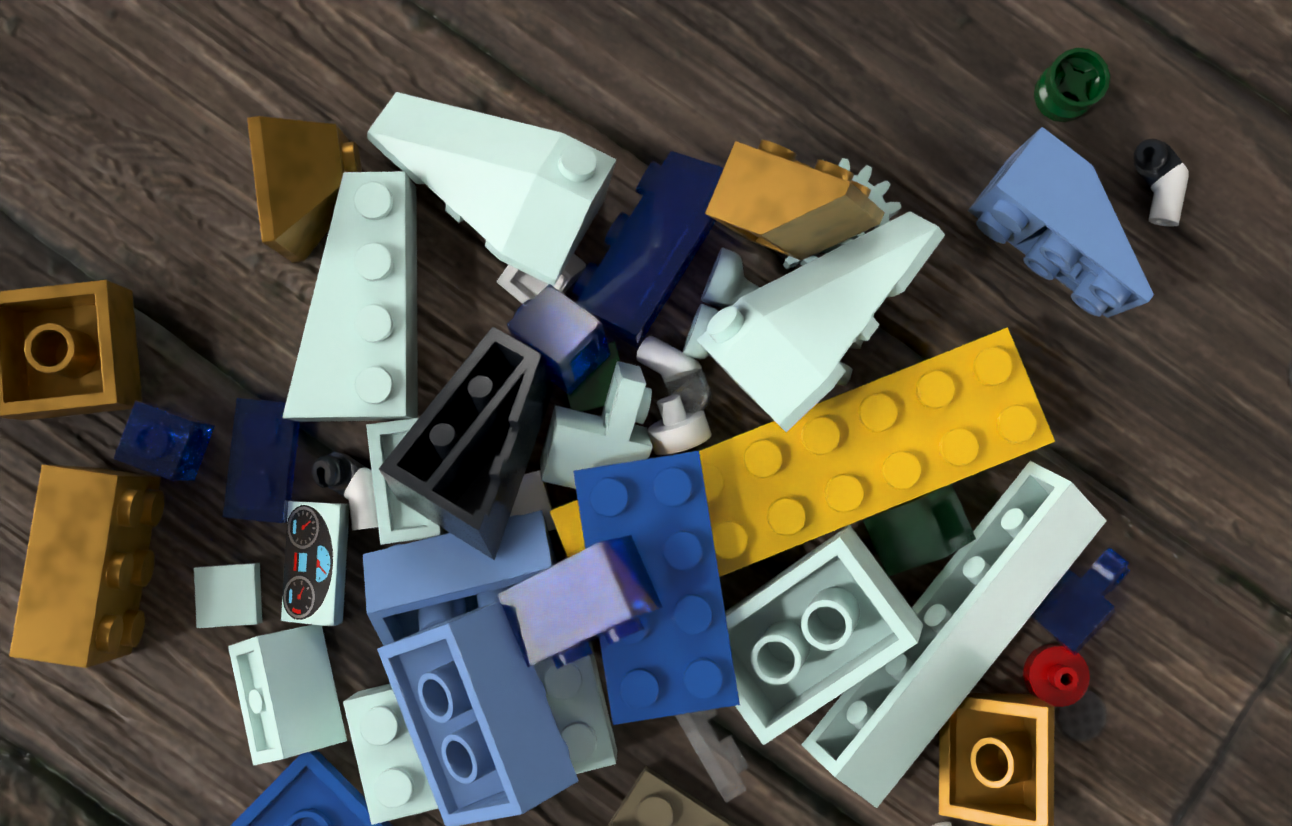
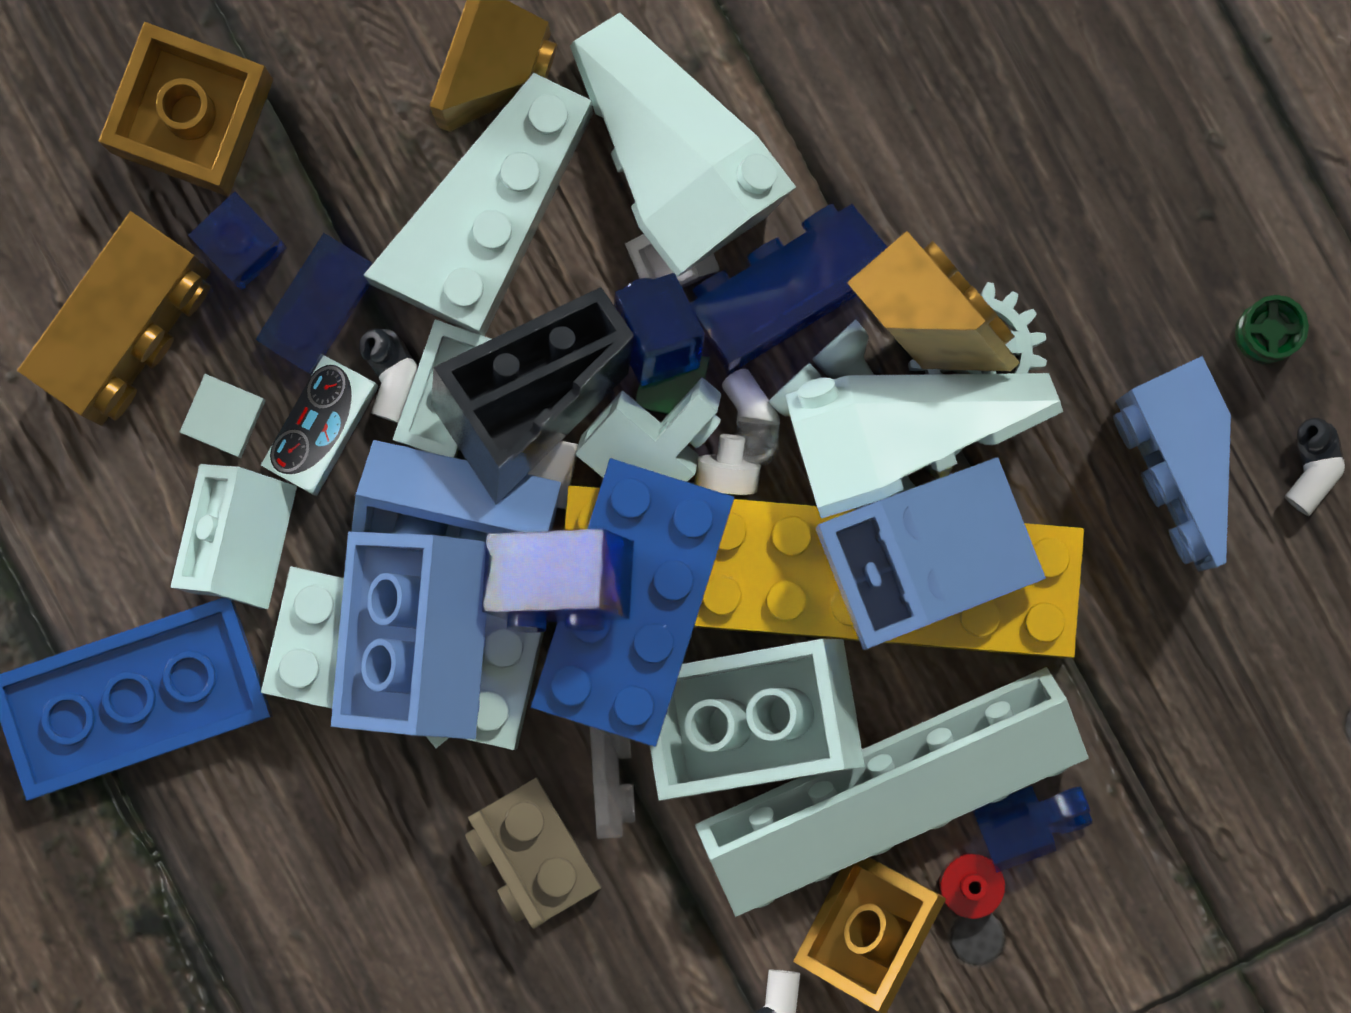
camera: 30 degrees right, 0 degrees up
clear green brick [863,484,976,576] -> none
none -> medium blue slope [815,457,1046,650]

